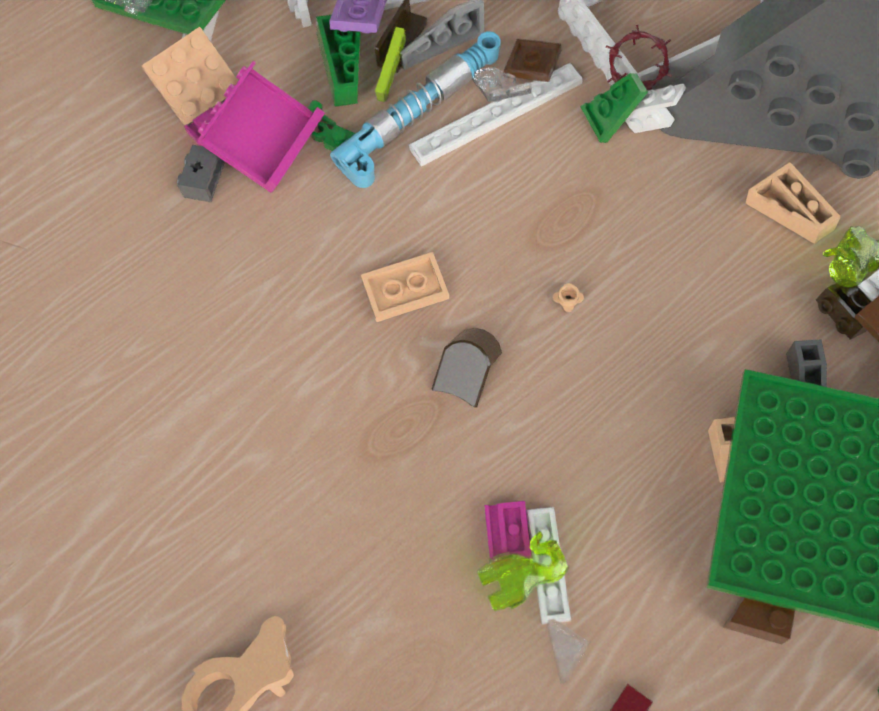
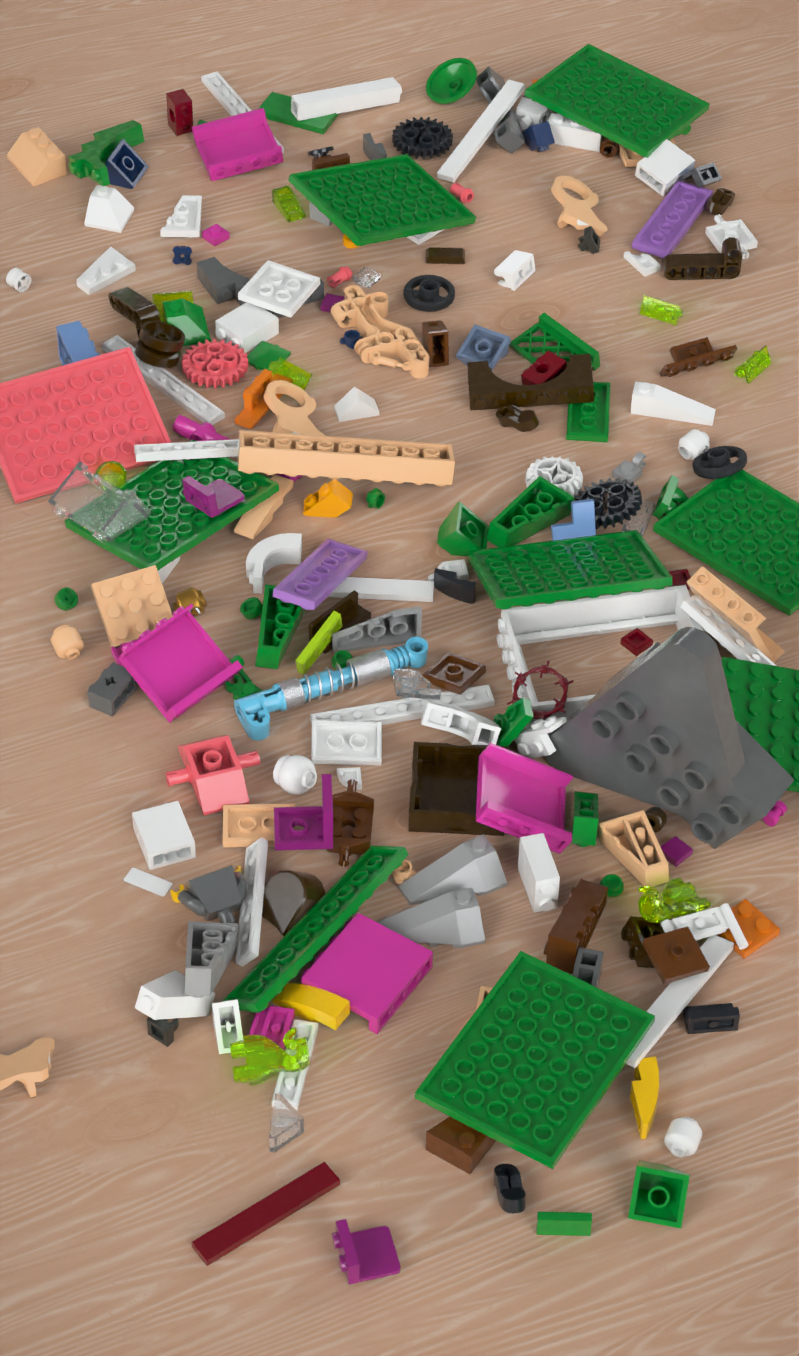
camera: 10 degrees right, 20 degrees down
none -> light nougat head [51,625,84,660]
none -> green tile [55,587,78,611]
none -> white sticker [124,868,173,897]
none -> white brick [132,801,196,870]
none -> white slope [135,970,216,1020]
none -> pearl dark grey tile [147,1017,179,1047]
none -> coral slope [165,735,260,816]
none -> dark grey torso [170,865,247,923]
none -> pearl gold head [172,587,207,617]
none -> light grey wedge [184,921,238,998]
none -> white slope [212,999,245,1054]
none -> green plate [223,846,409,1013]
none -> white tile [236,838,268,967]
none -> green tile [240,597,262,619]
none -> white piece [273,755,317,795]
none -> yellow slope [273,983,350,1031]
none -> magenta bracket [274,774,333,850]
none -> dark pink panel [300,913,433,1034]
none -> white tile [311,720,382,766]
none -> reddish brown plate [326,779,374,867]
none -> green plate [332,650,353,669]
none -> white tile [337,767,362,790]
none -> light grey wedge [377,887,485,948]
none -> light grey wedge [398,834,507,905]
none -> dark brown tile [408,742,508,836]
none -> white arch [421,701,501,745]
none -> dark pink panel [476,743,573,854]
none -> black piece [494,1164,526,1214]
none -> white brick [518,833,560,913]
none -> reddish brown wedge [544,879,608,974]
none -> green slope [571,791,599,847]
none -> green plate [600,874,624,897]
none -> dark brown piece [645,807,667,833]
none -> magenta tile [661,836,693,867]

